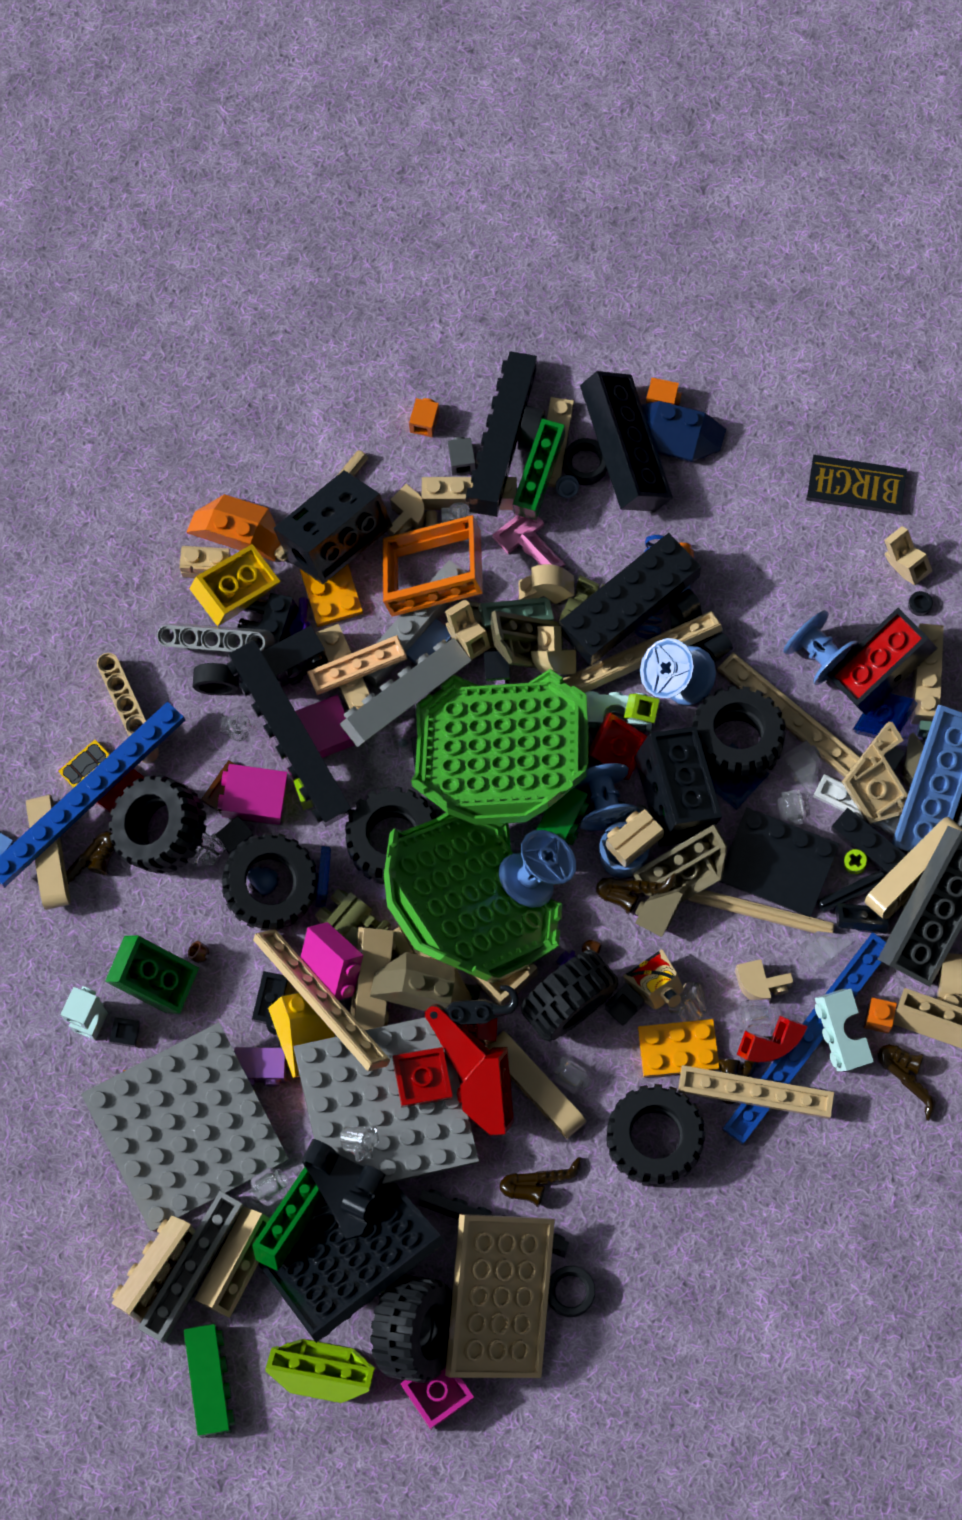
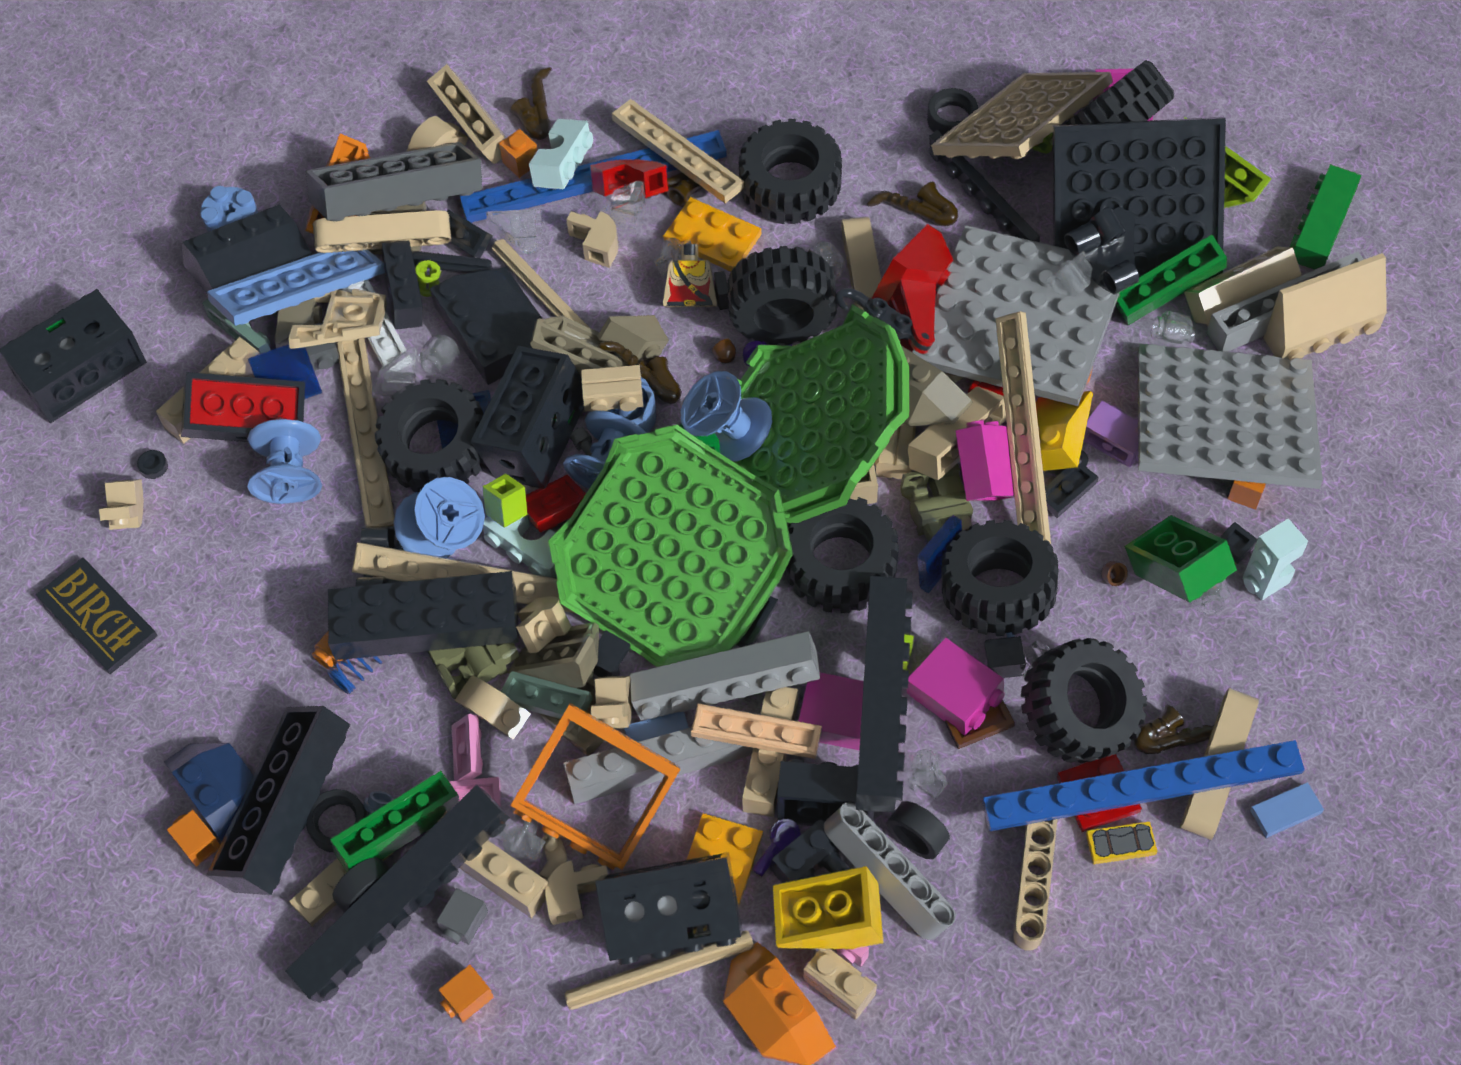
camera: 145 degrees left, 10 degrees down
red plate [392,1047,453,1108] -> none

